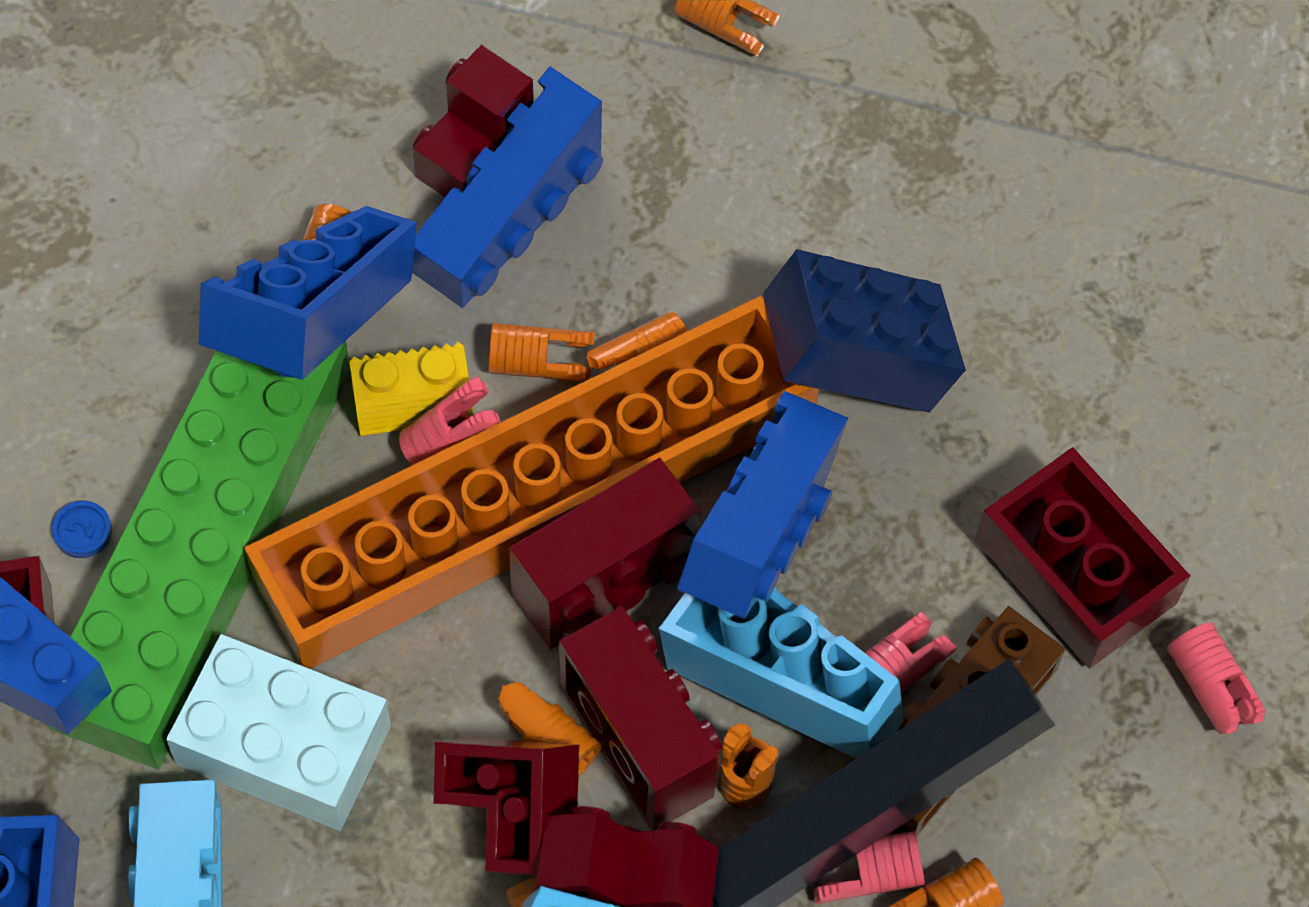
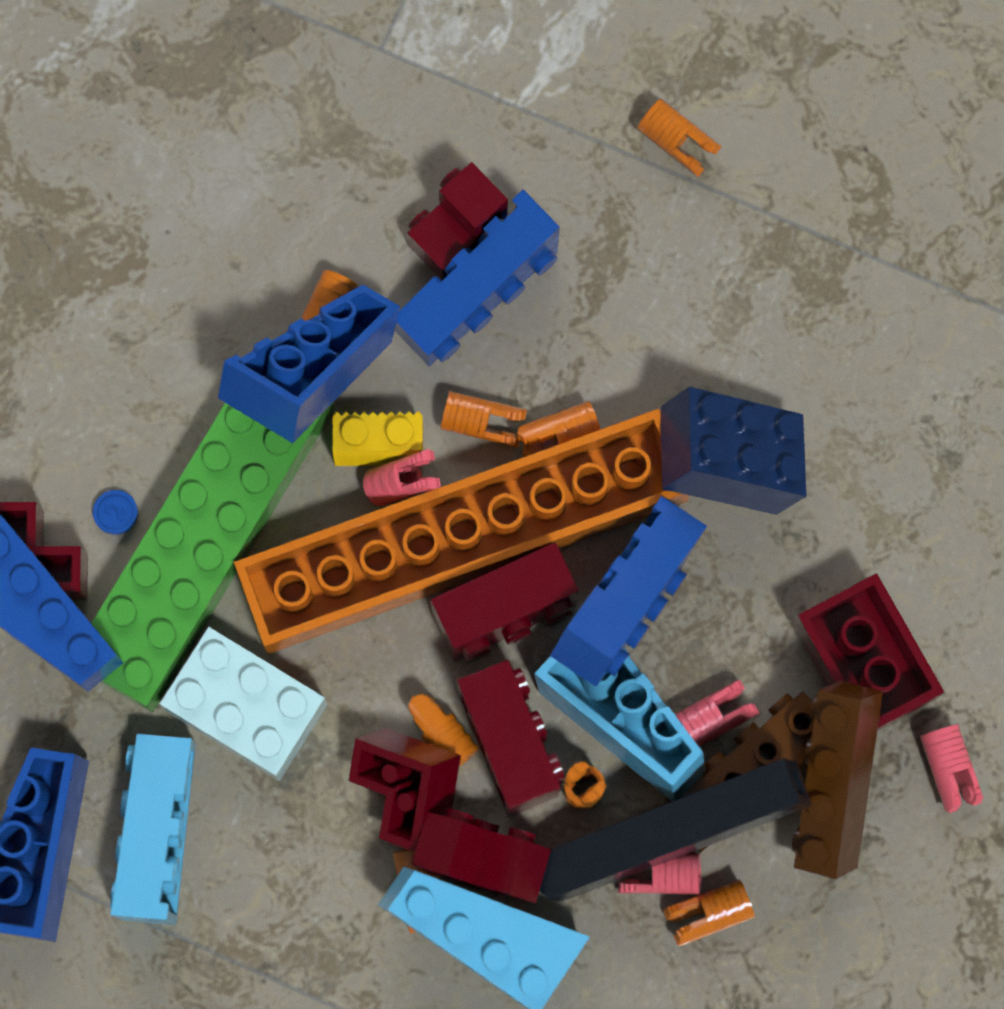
camera: 10 degrees right, 15 degrees up
none -> reddish brown brick [792,681,883,879]

